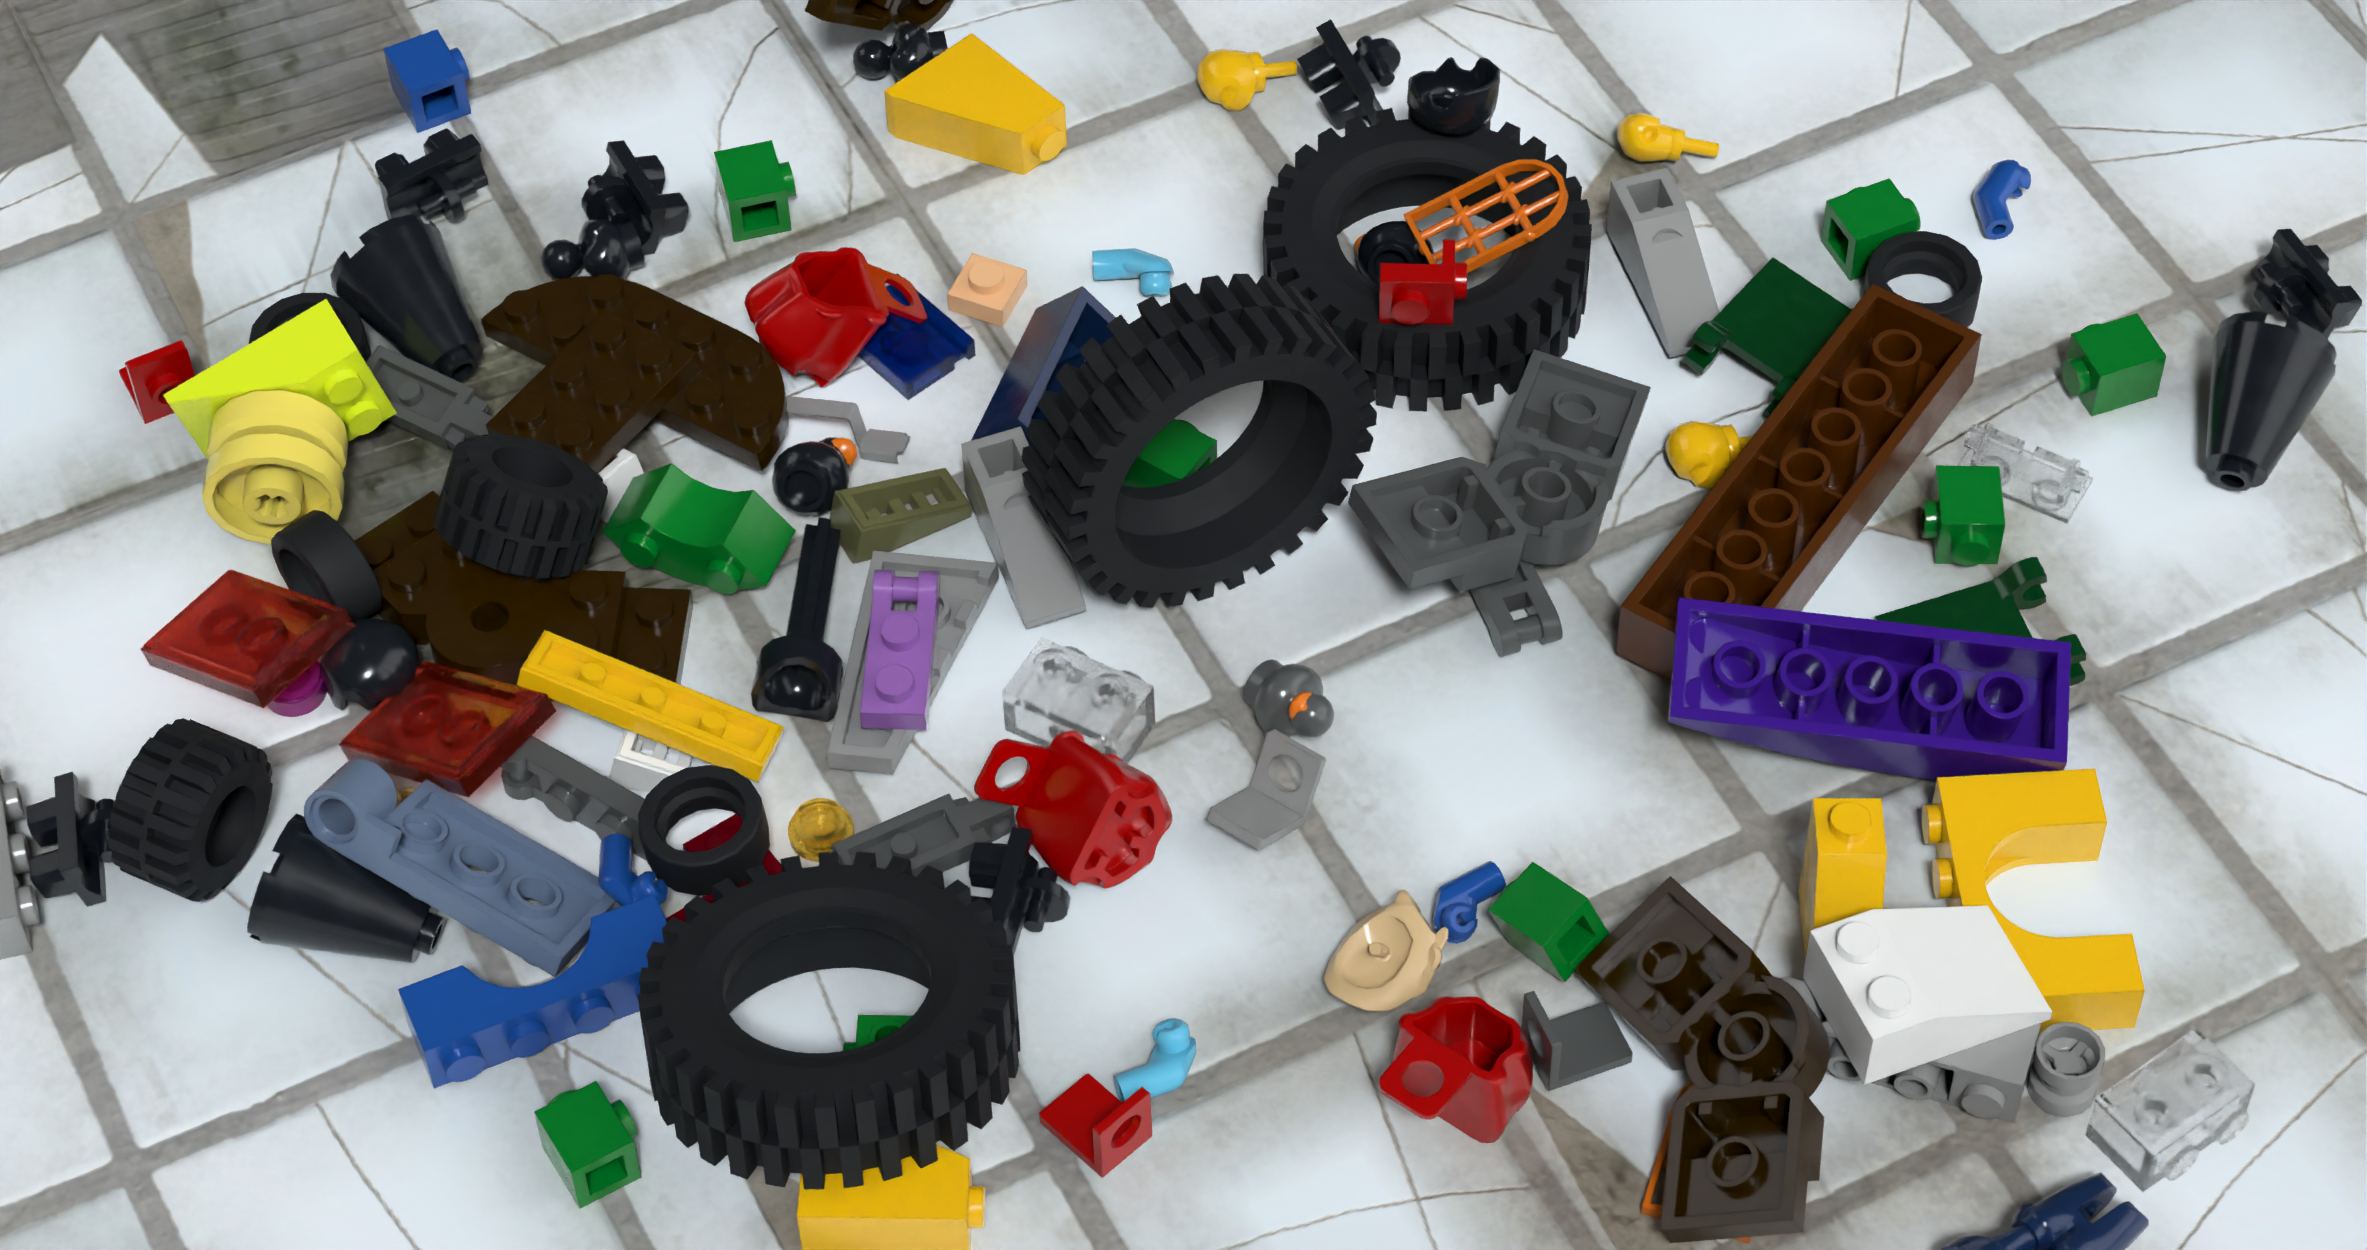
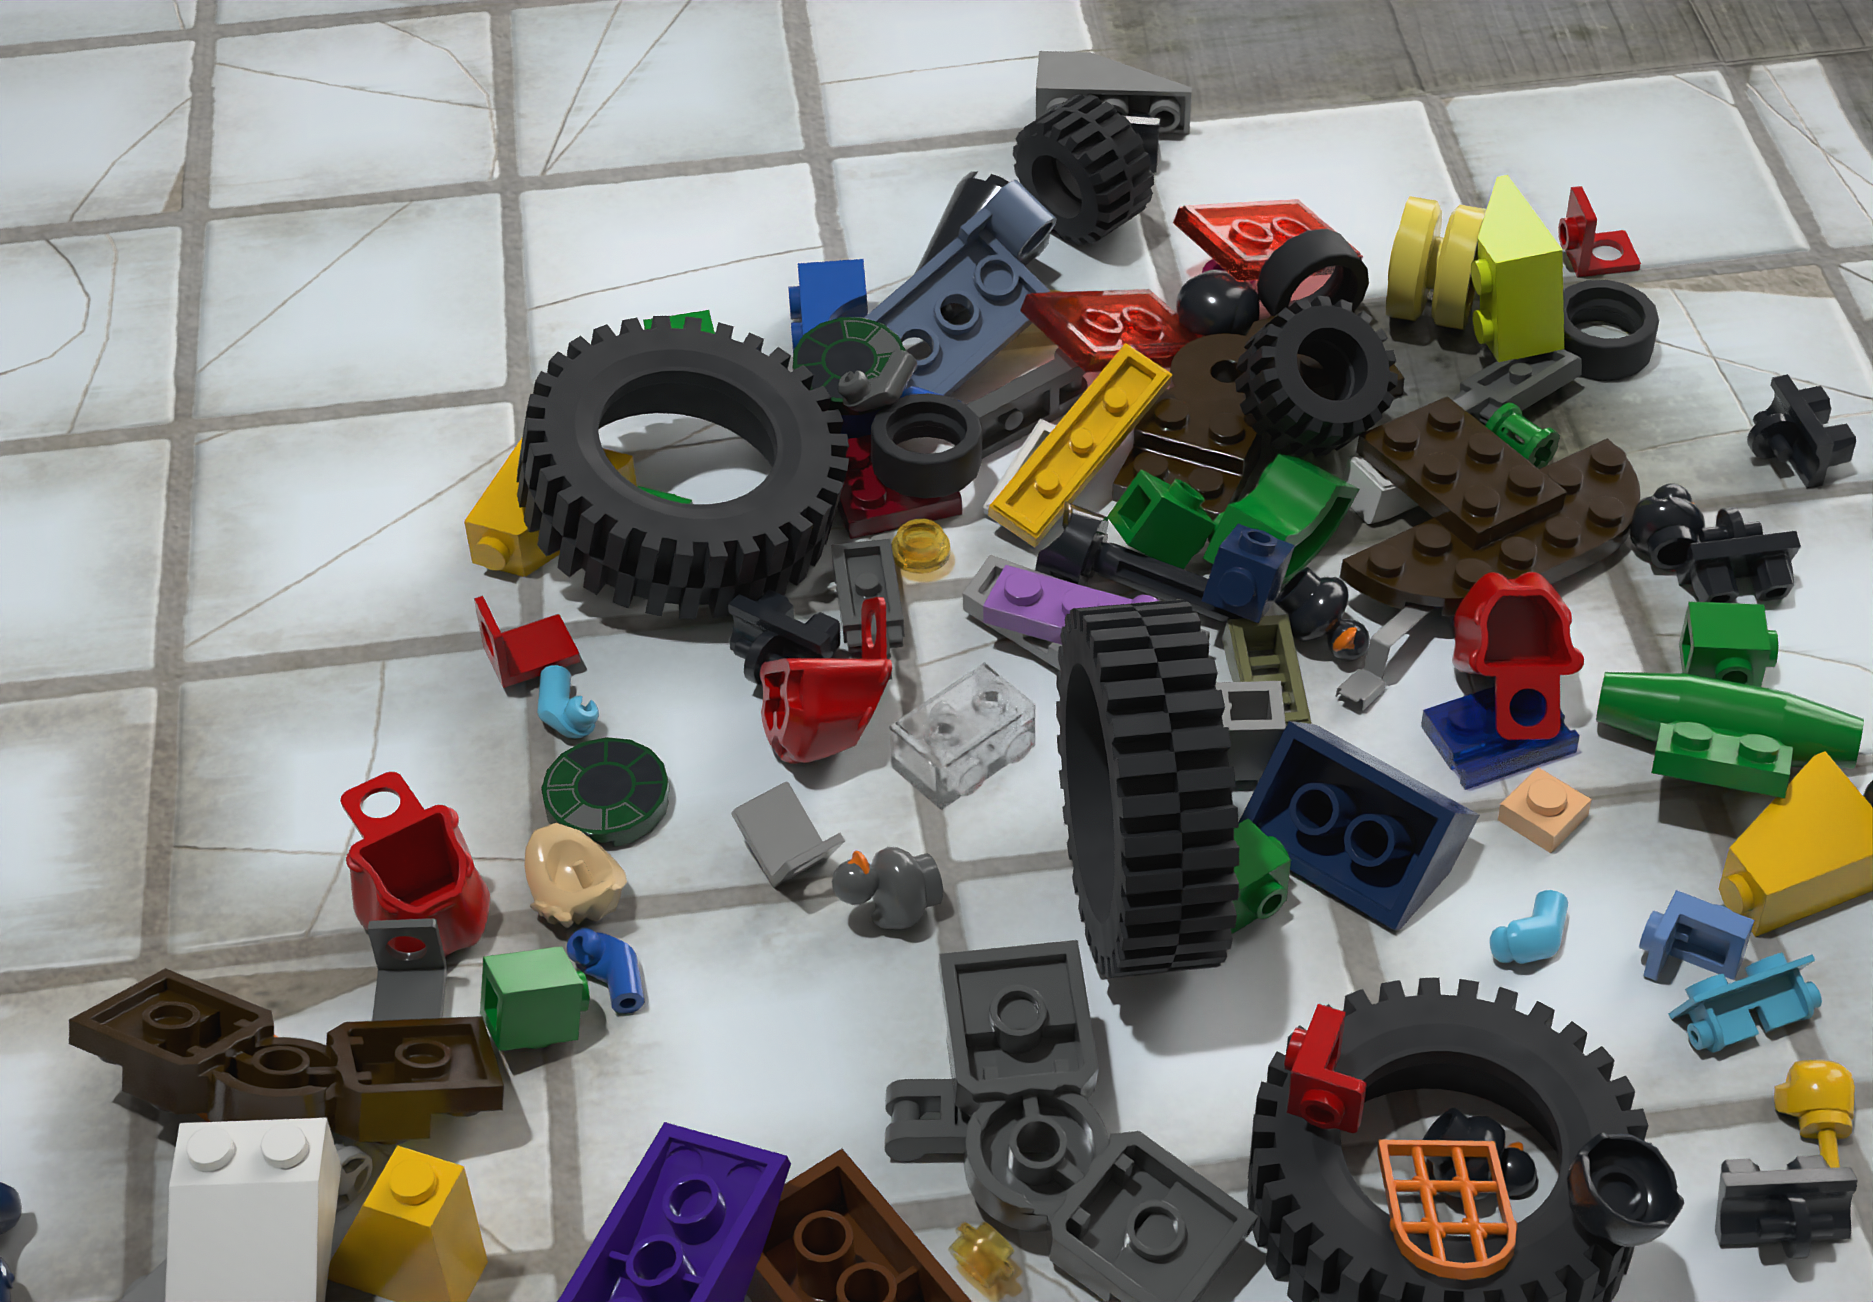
camera: 110 degrees right, 5 degrees down
black cone [330,214,483,382] -> none
none -> tile [541,737,670,847]
none -> tile [792,317,906,415]
none -> dark grey arm [838,350,918,412]
none -> clear yellow plate [948,1221,1016,1290]
none -> green brick [1107,469,1216,569]
none -> dark blue brick [1201,524,1295,623]
none -> green bush [1485,403,1560,469]
none -> green plate [1596,672,1864,798]
none -> medium blue bracket [1639,890,1754,981]
none -> medium azure hinge [1668,953,1822,1053]

